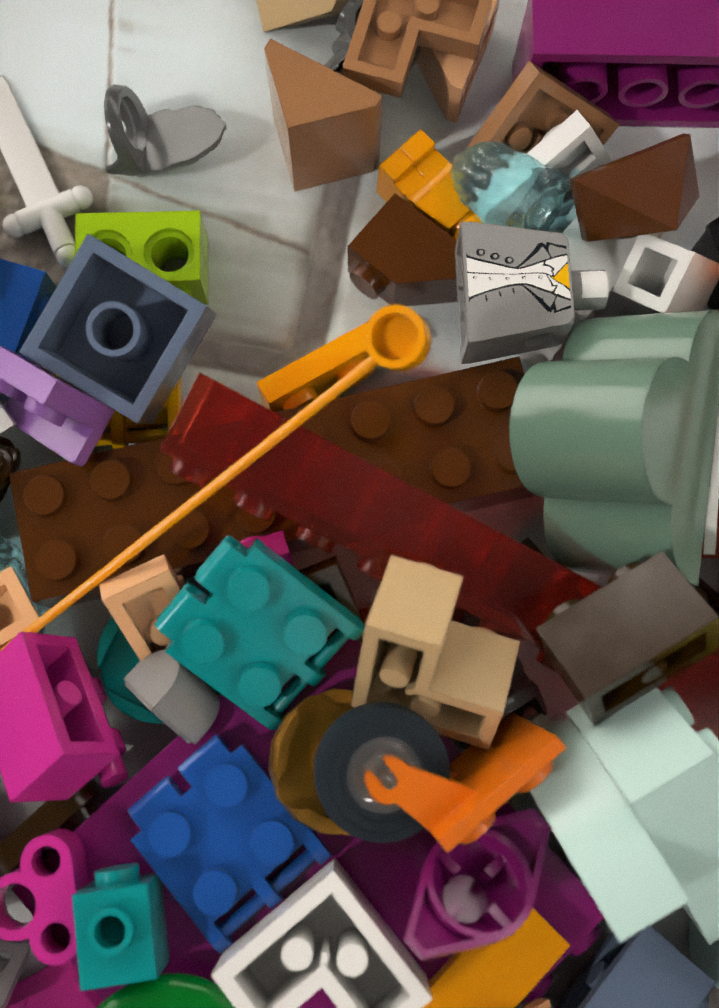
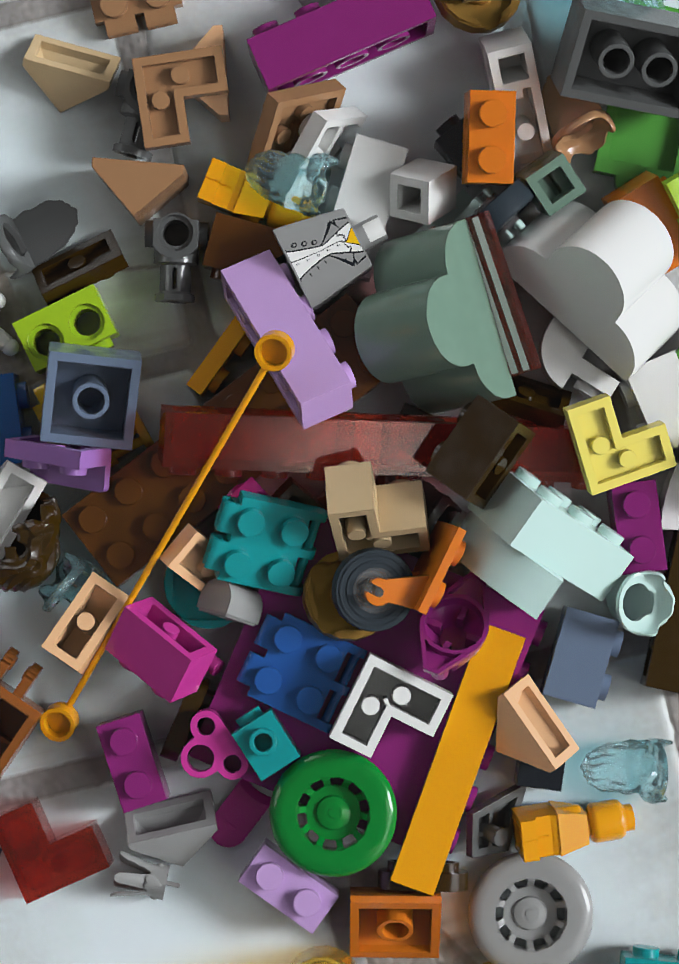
camera: 15 degrees left, 10 degrees up
reddish brown slope [569,133,700,242] -> none
none -> dark brown plate [32,229,129,305]
none -> dark grey connector [144,212,209,304]
none -> lavender brick [220,249,356,430]

